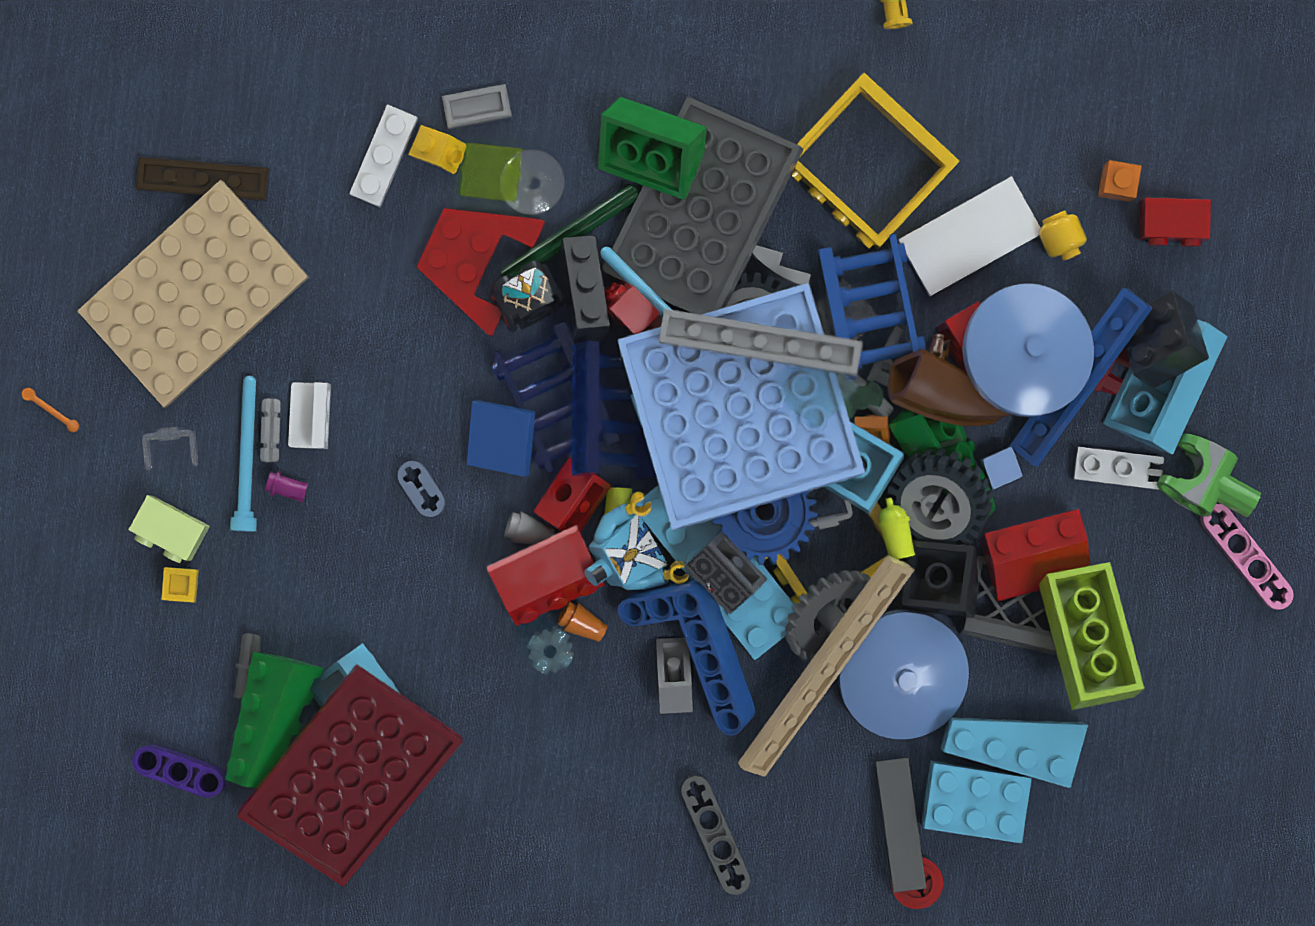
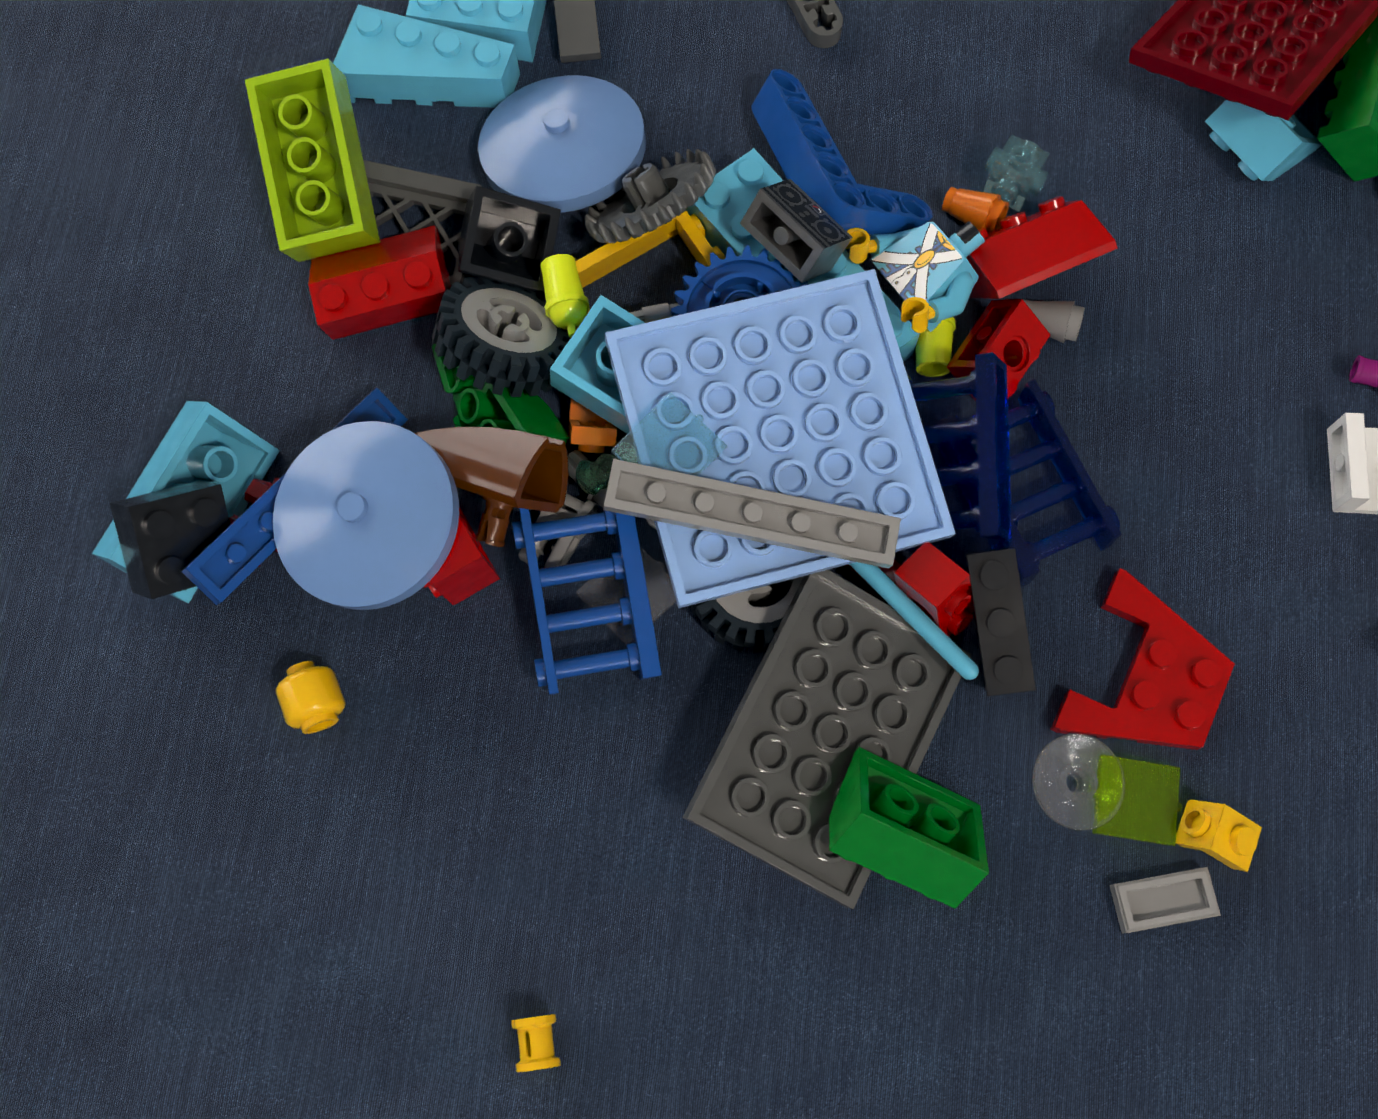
camera: 175 degrees left, 15 degrees down
white plate [349,104,418,208] -> none
sand blue beam [398,461,446,517] -> none
blue tile [467,400,535,477] -> none
black brick [491,260,567,332] -> none
dark green axle [499,184,639,278] -> none
light grey slope [656,638,693,714] -> none
tan tile [738,556,914,777] -> none
light grey slope [751,245,811,286] -> none
yellow window [790,73,959,250] -> none
white tile [898,176,1041,297] -> none
light blue slope [980,446,1023,490] -> none
white hinge [1072,447,1164,490] -> none
orange brick [1098,160,1142,202] -> none
red brick [1139,198,1211,247] -> none
bright green connector [1157,434,1261,518] -> none
bright pink beam [1200,504,1293,610] -> none

